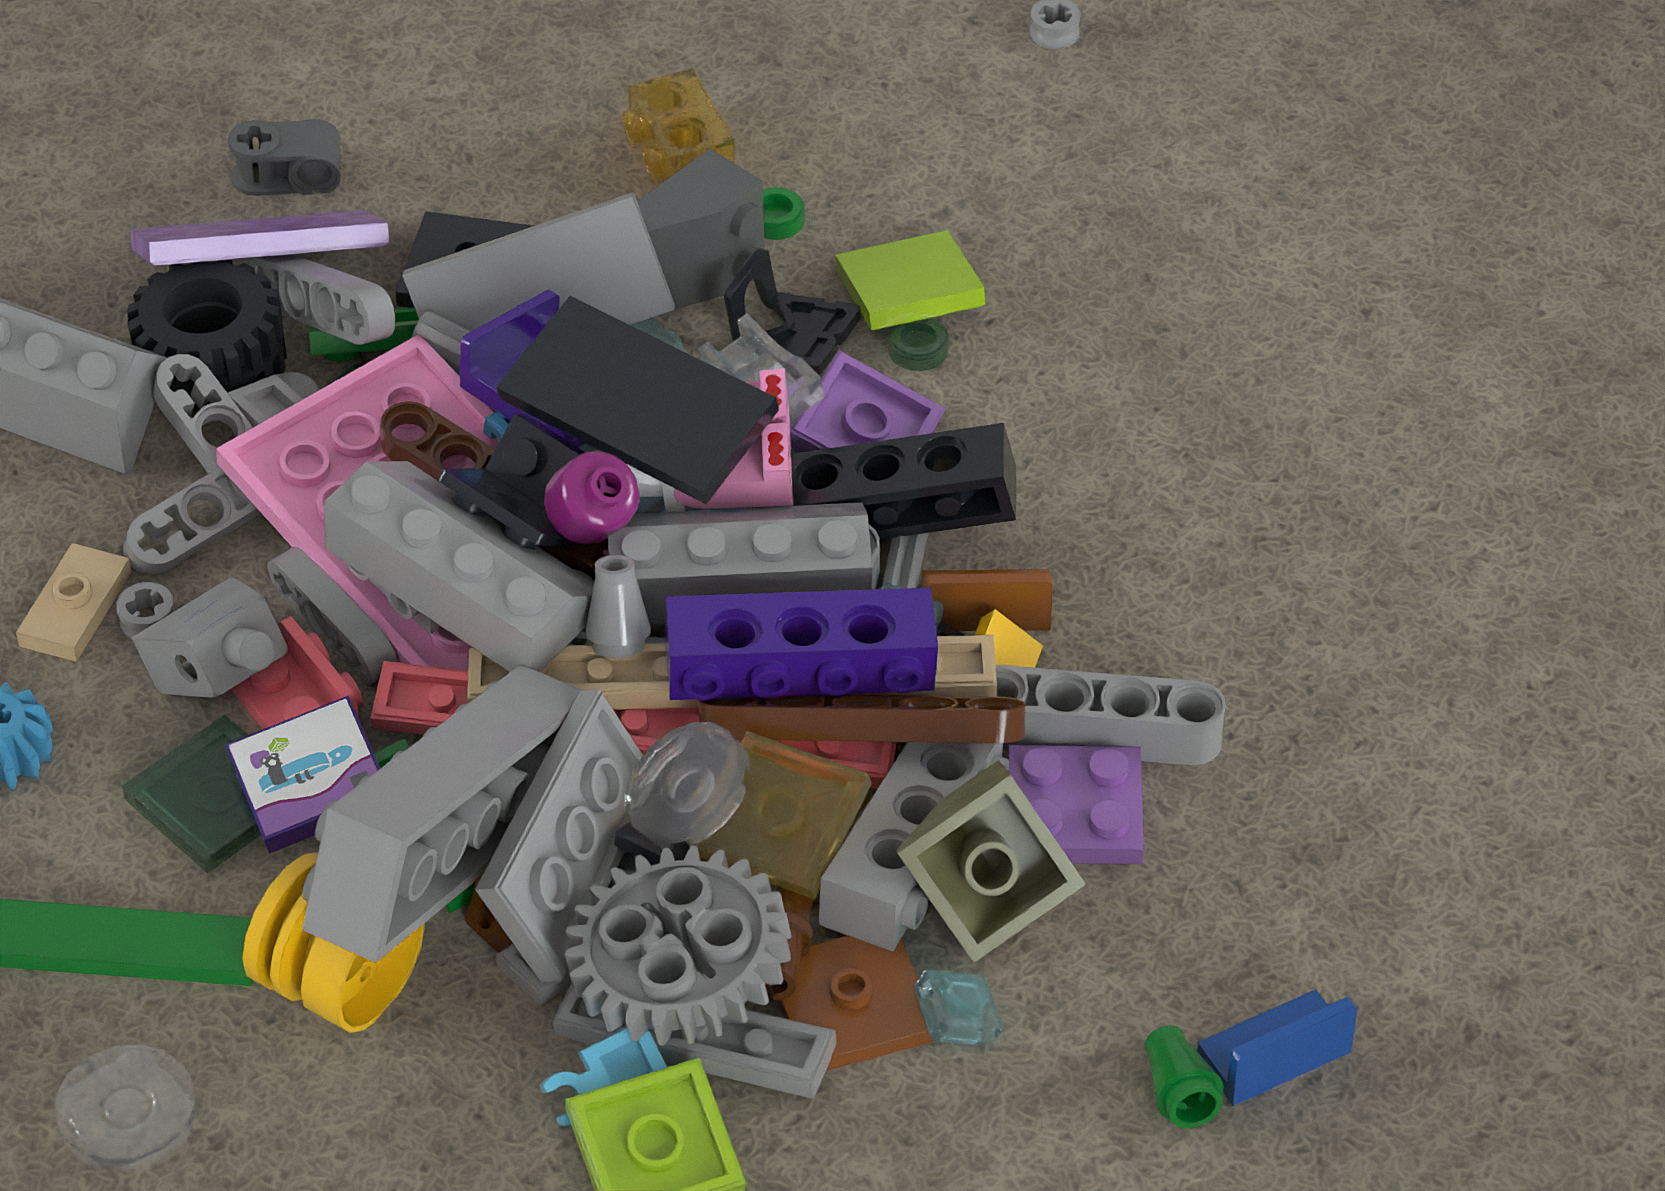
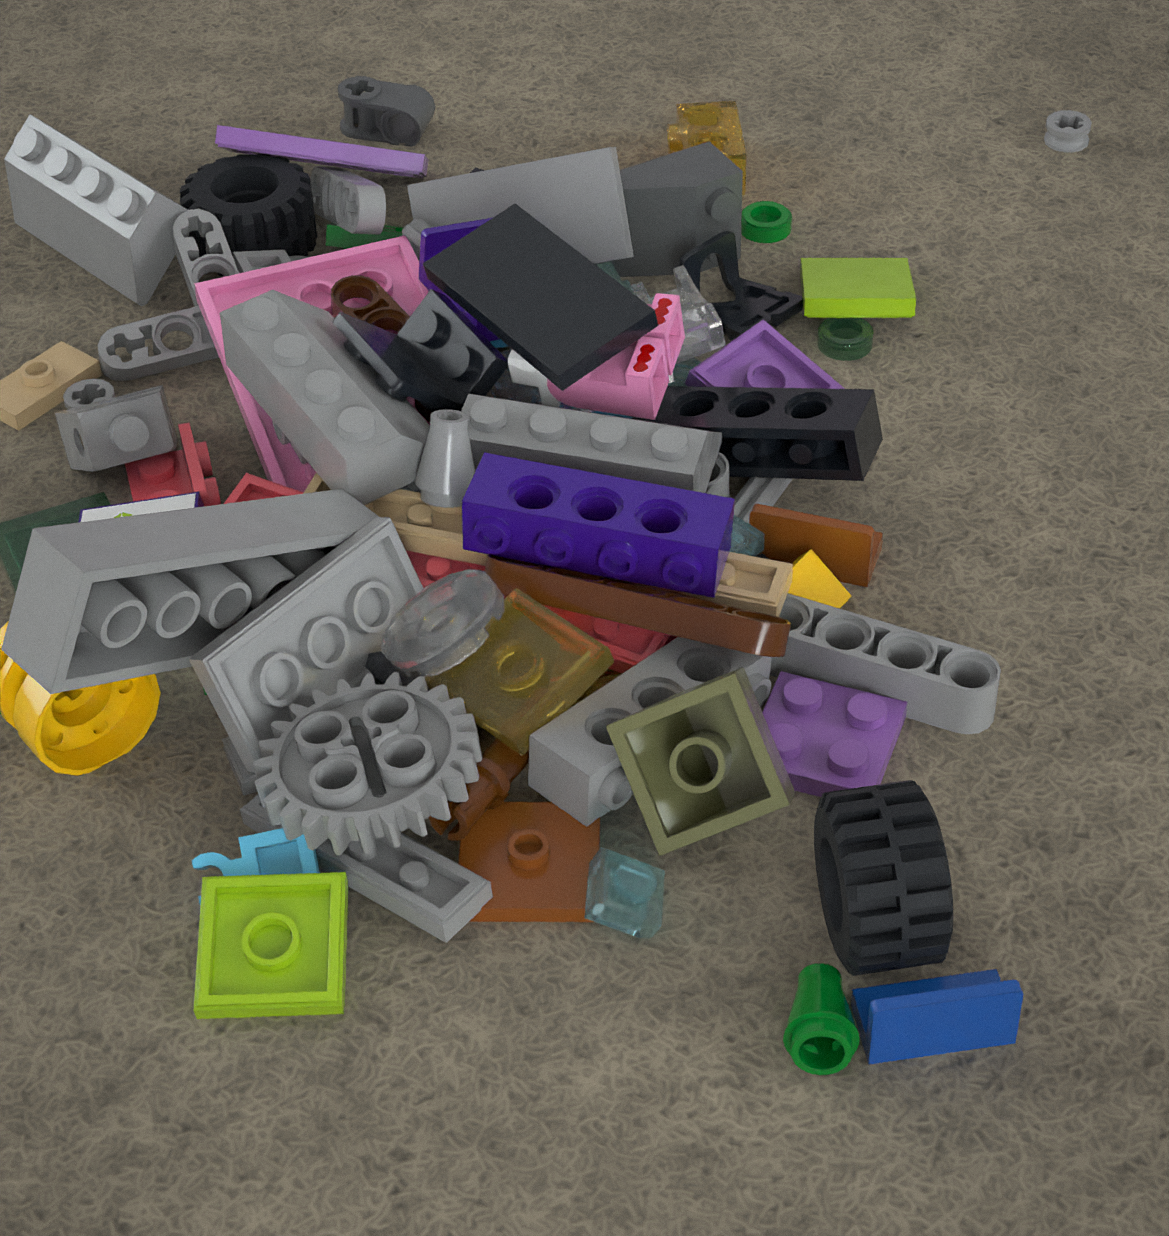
camera: 20 degrees right, 5 degrees down
light grey beam [267,547,398,686] -> none
magenta head [544,451,640,544] -> none
none -> black tyre [814,780,953,976]

